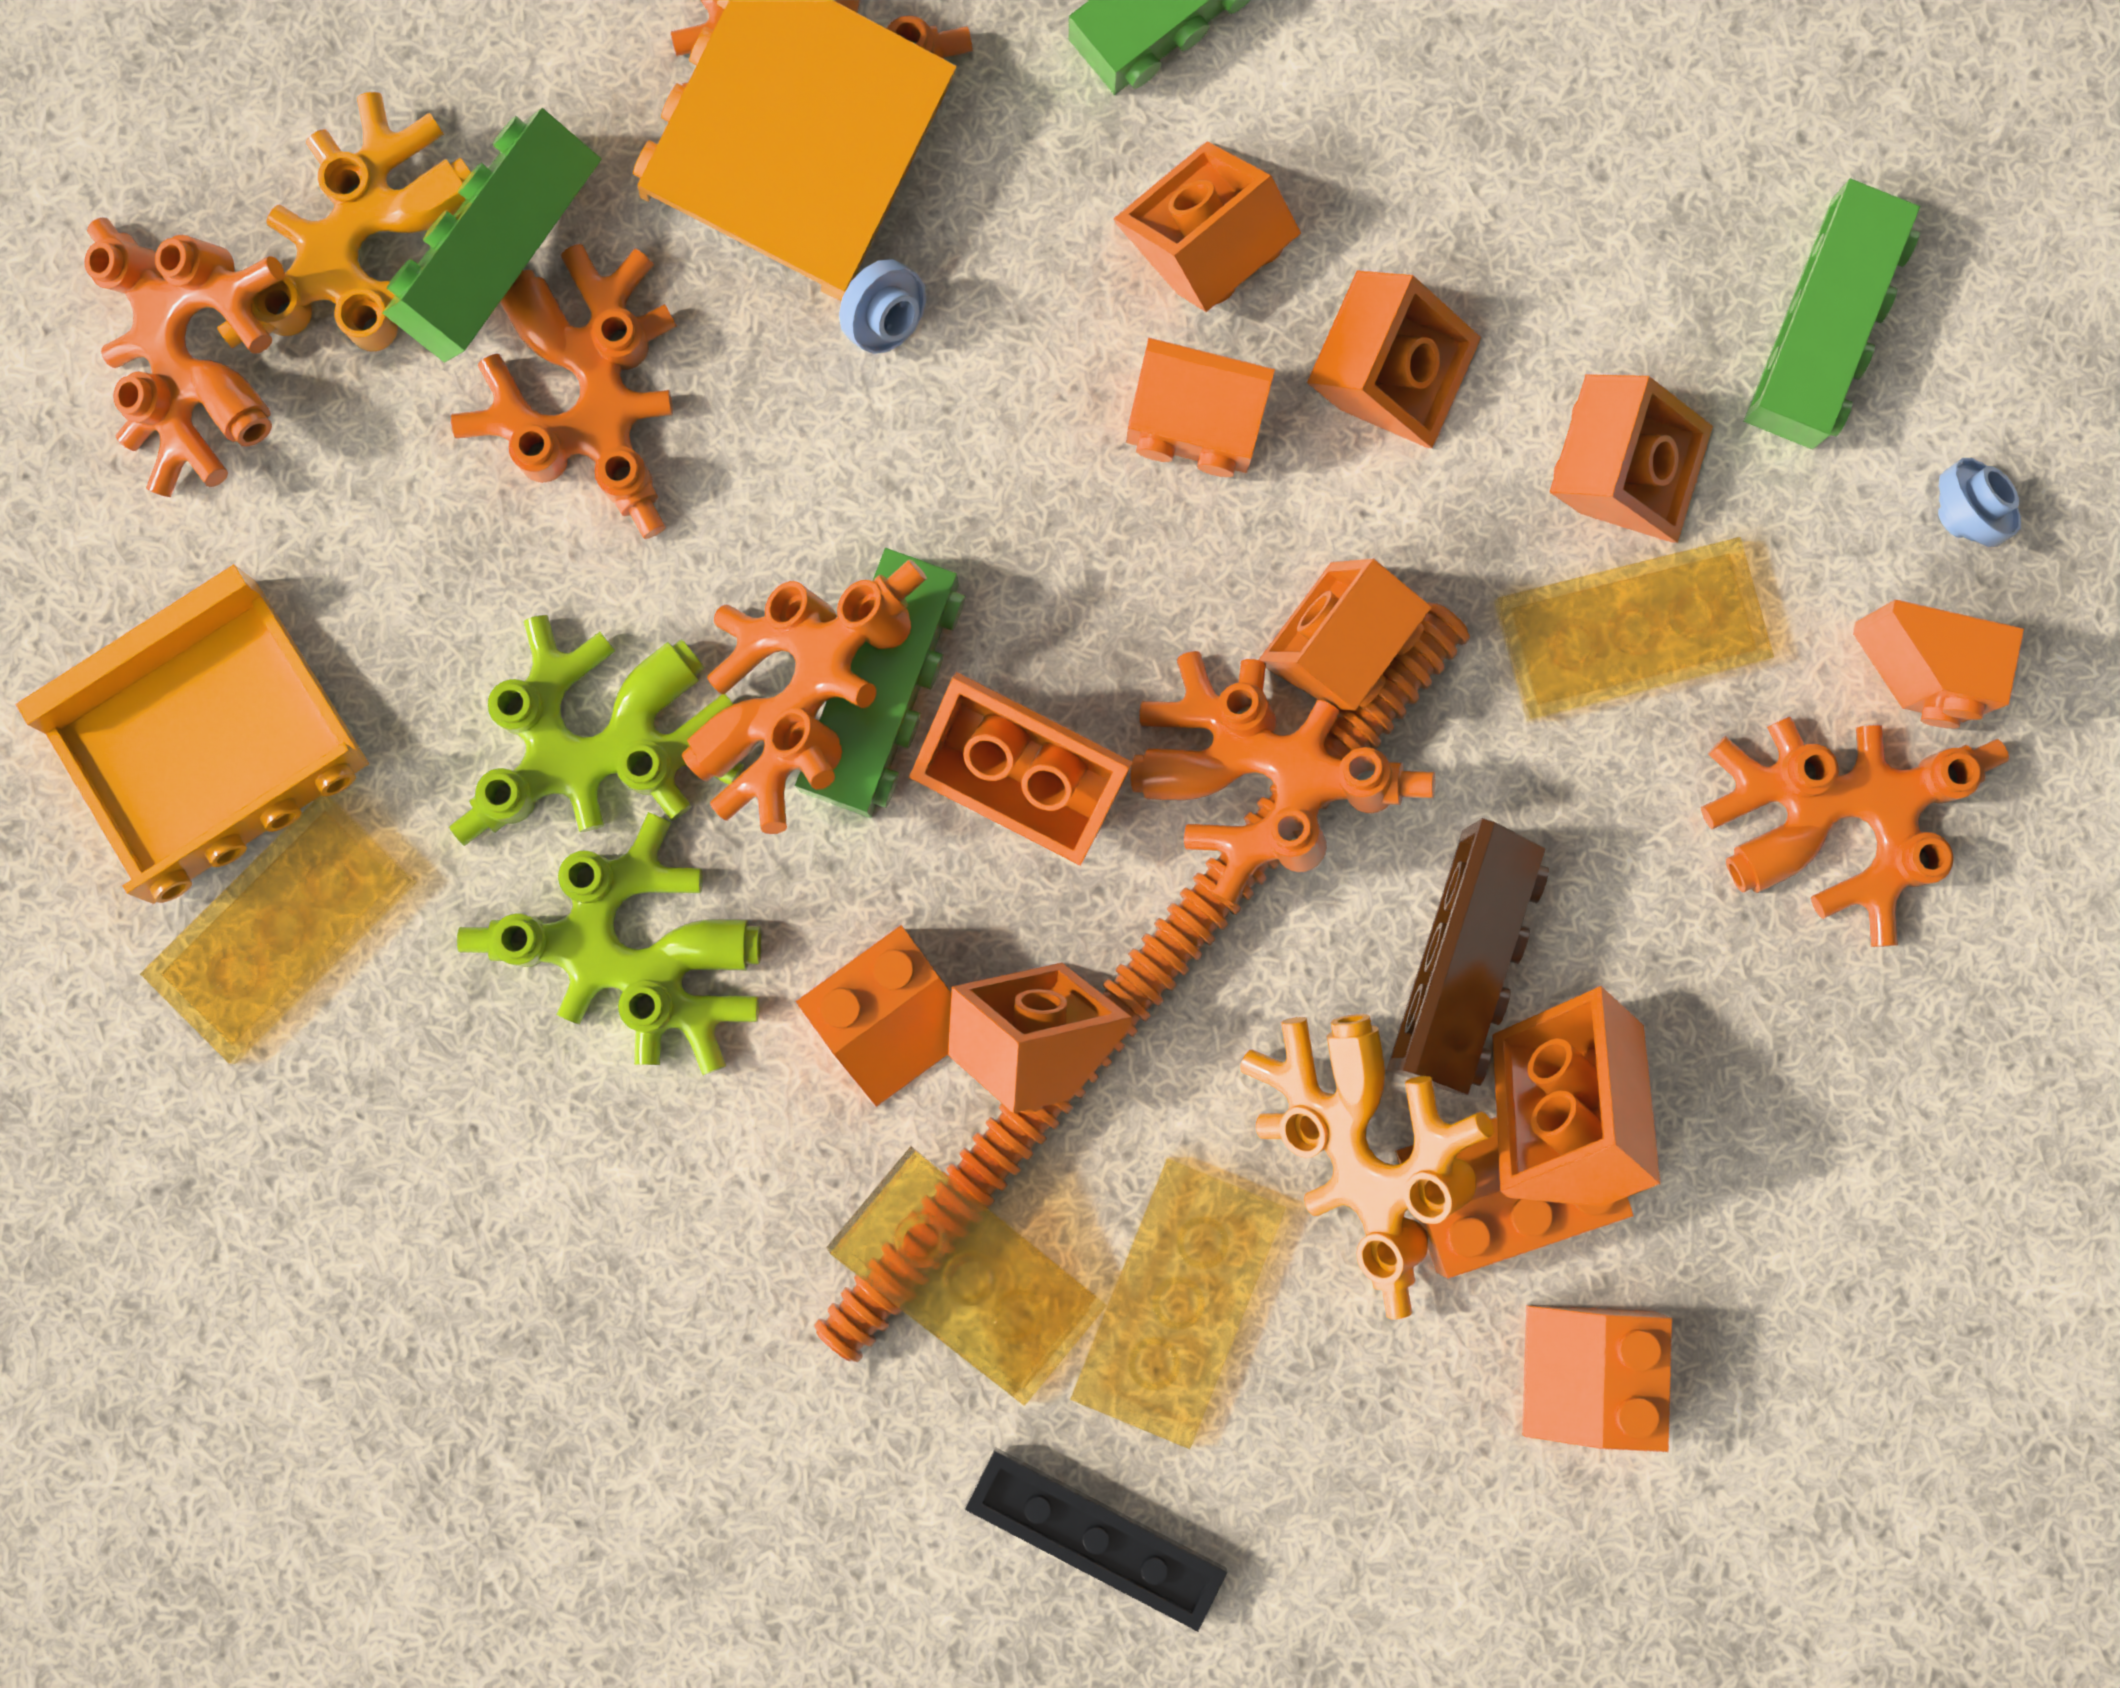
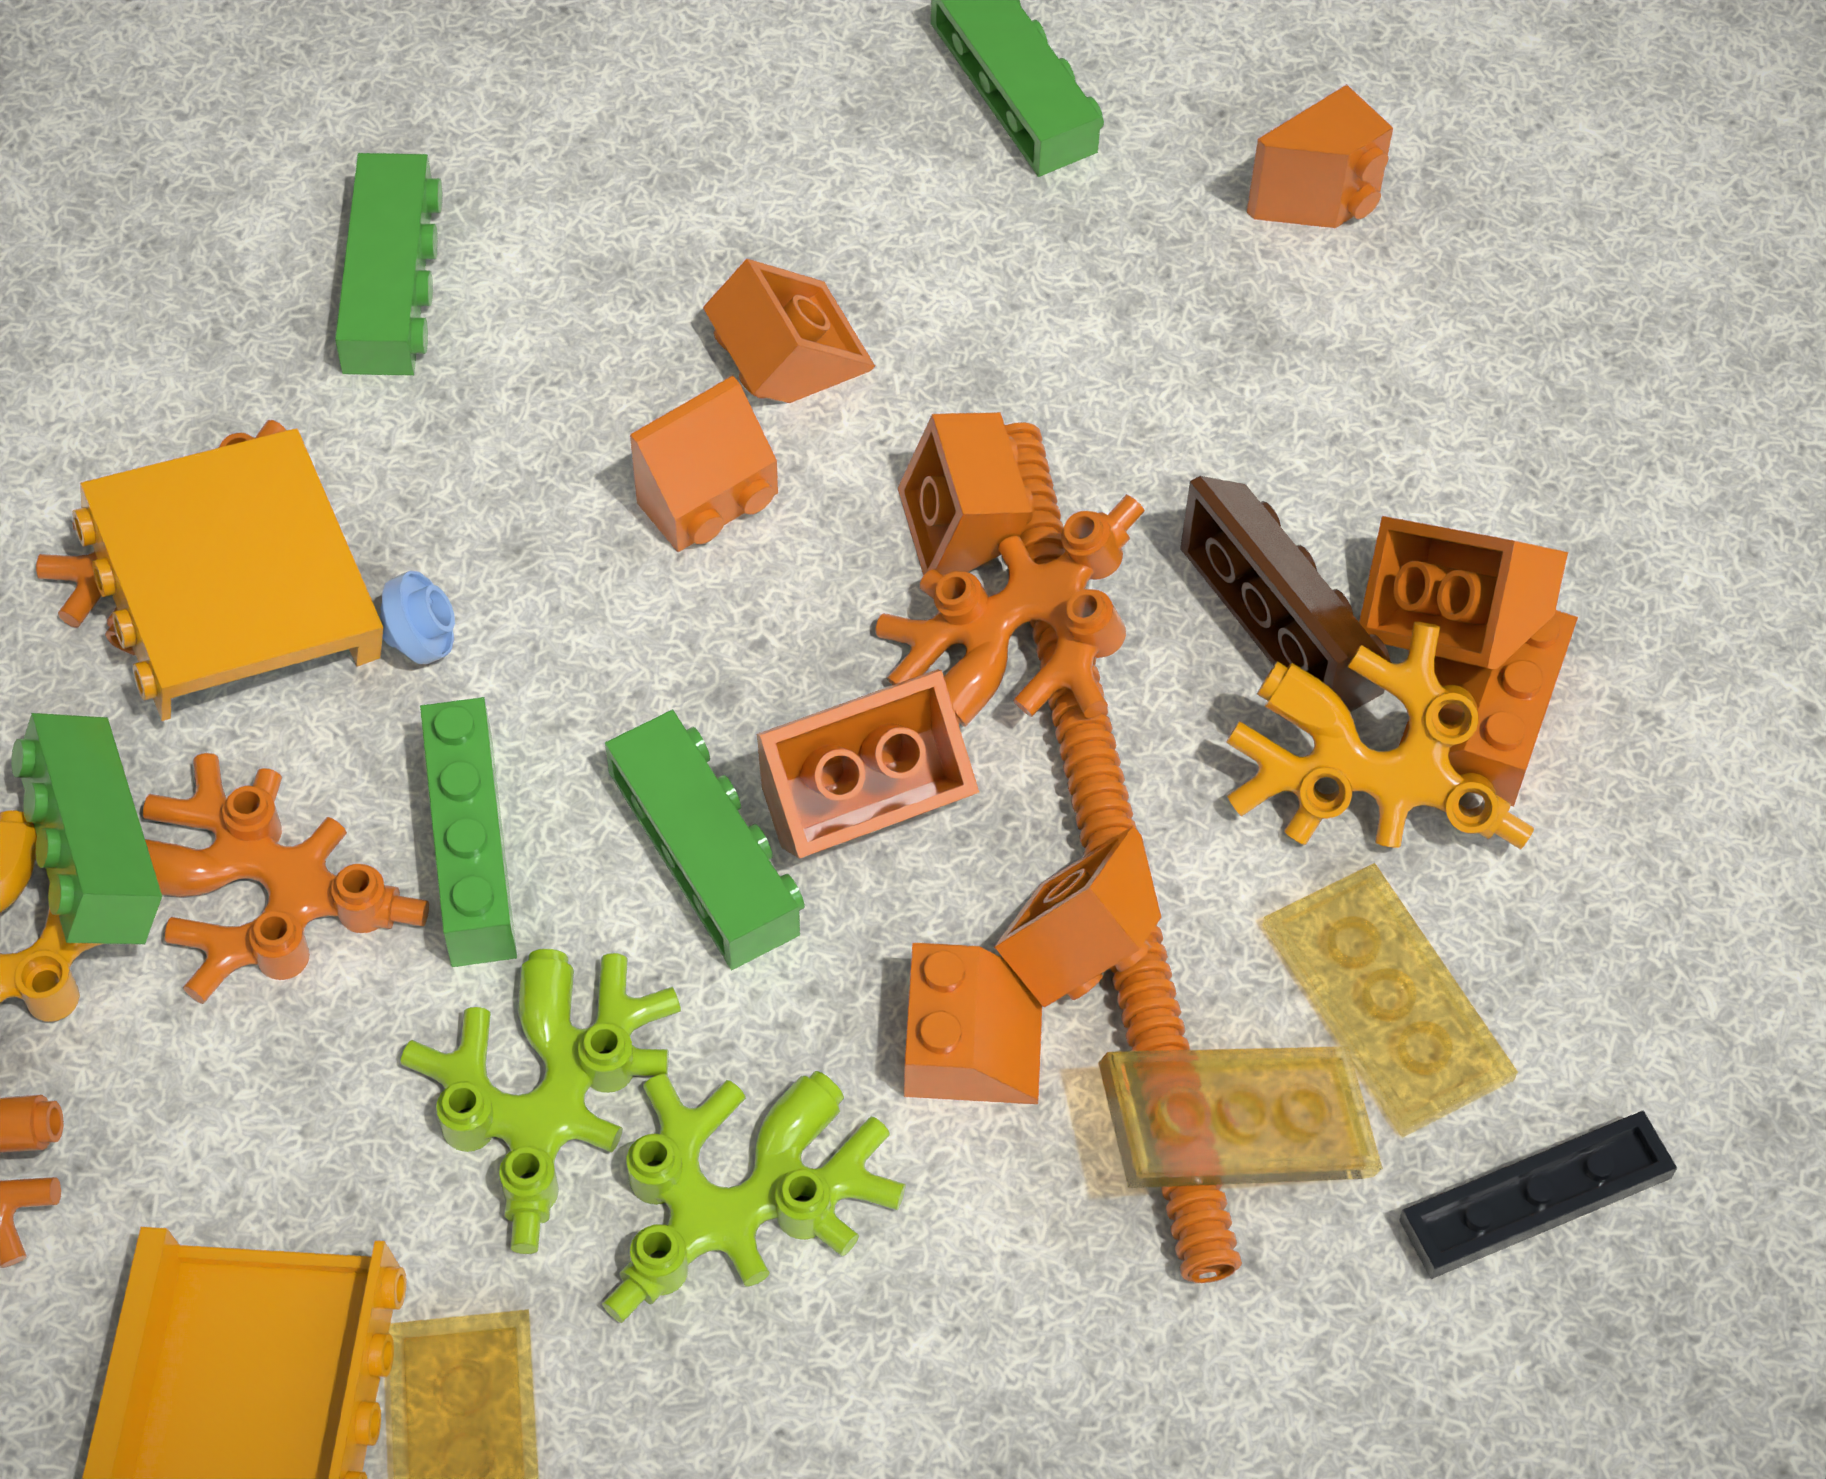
camera: 50 degrees left, 25 degrees down
orange plant [682,559,927,834] -> none
orange slope [1113,141,1301,312] -> none
clear yellow tile [1494,537,1774,722] -> none
orange slope [1522,1305,1672,1452] -> none
orange slope [1549,374,1713,543] -> none
orange plant [1701,716,2009,947] -> none
light blue plate [1938,458,2021,547] -> none
none -> bright green brick [420,697,517,967]

